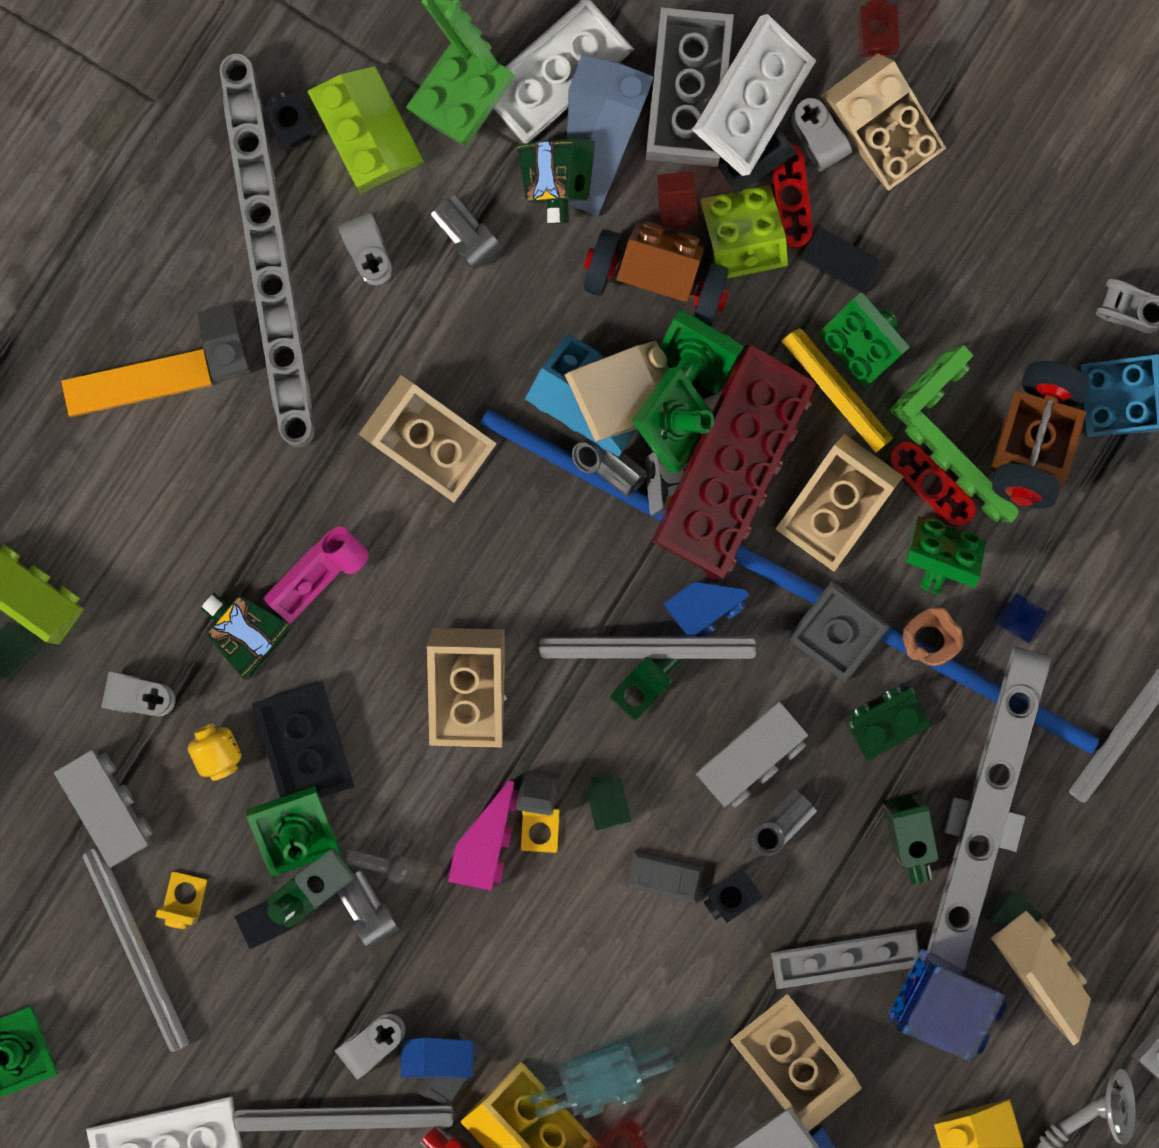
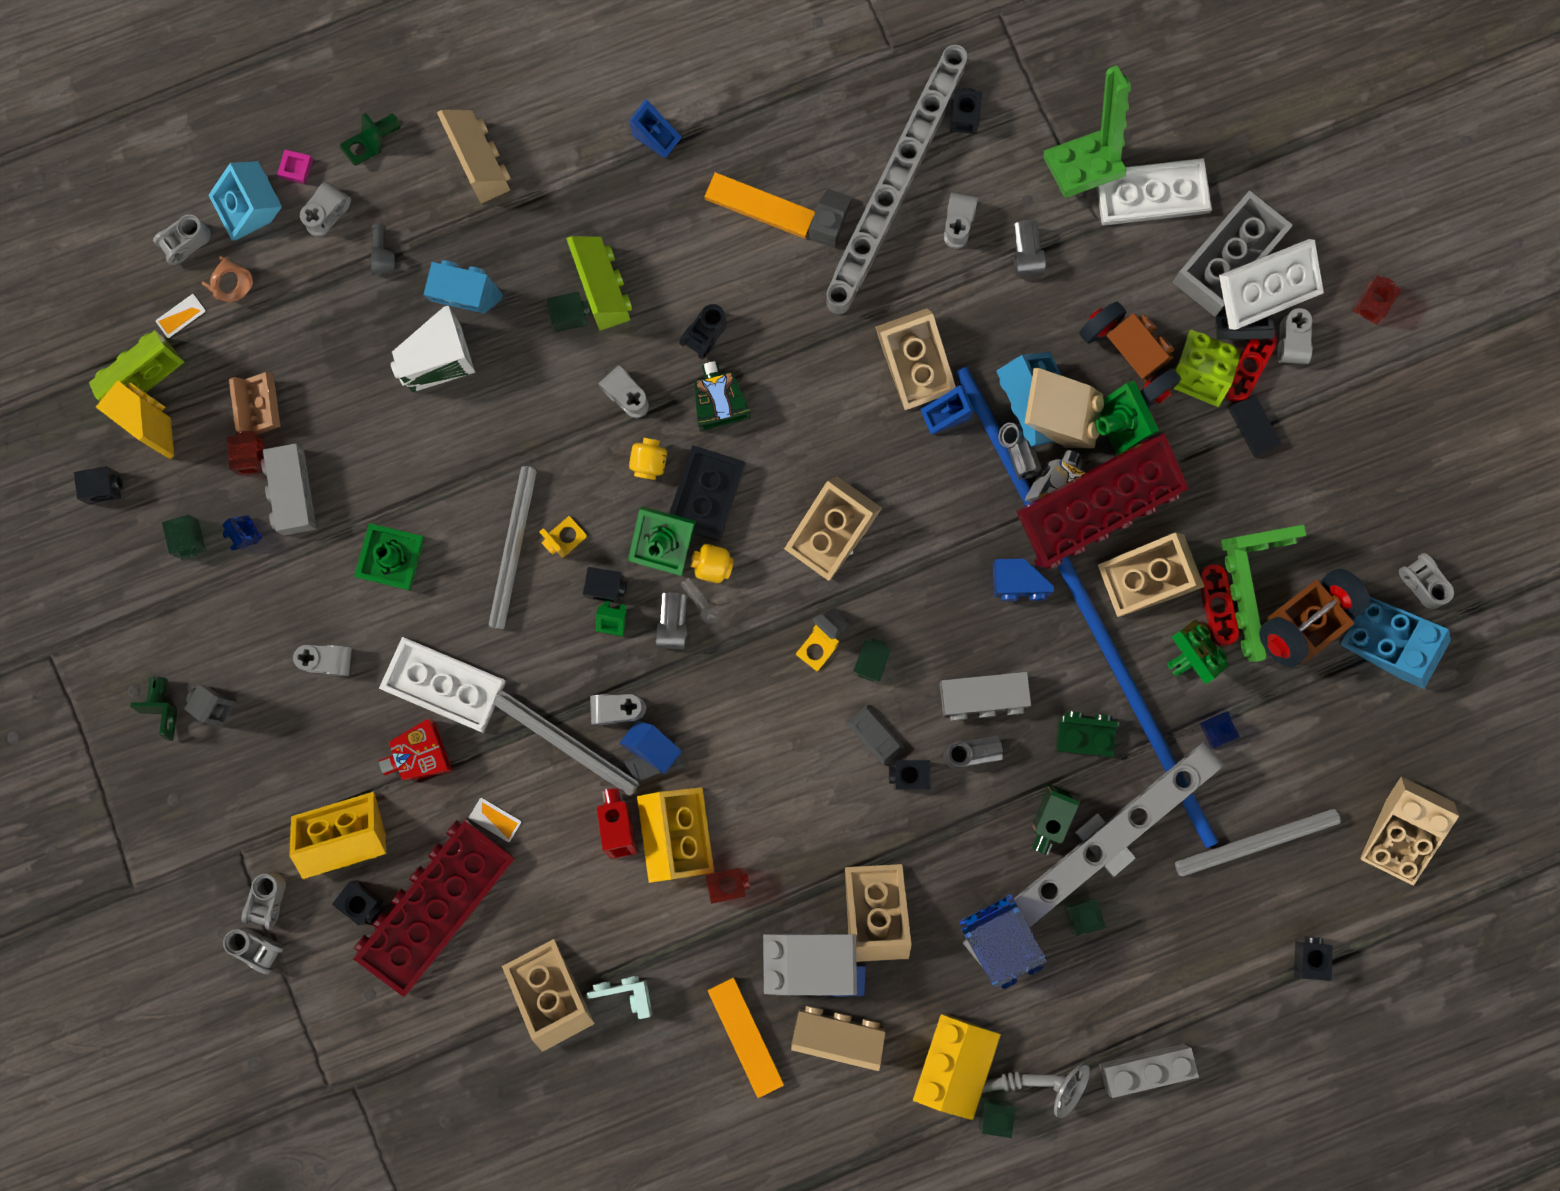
camera: 40 degrees right, 5 degrees down
light grey brick [54,750,153,868] -> none
dark pink plate [263,527,369,624] -> none
dark green torso [267,848,356,928] -> none
lime slope [308,66,424,195] -> none
dark pink slope [448,780,519,891] -> none
torso [517,139,595,224] -> none
clear light blue brick [529,1040,676,1118] -> none
light grey axle [539,637,757,659] -> none
sand blue wedge [566,54,654,217] -> none
dark green bracket [610,657,684,720] -> none
green plate [632,368,714,473] -> none
clear red brick [656,171,698,229] -> none
light grey tile [771,929,921,989] -> none
yellow tile [782,328,893,453] -> none
dark grey tile [787,580,890,683] -> none
green plate [817,292,910,388] -> none
tan slope [820,54,946,191] -> none
nougat piece [903,607,964,667] -> none
tan slope [991,911,1091,1046] -> none
none -> green tile [596,601,626,637]
none -> black piece [679,304,727,360]
none -> yellow head [690,544,734,584]
none -> blue slope [920,385,974,434]

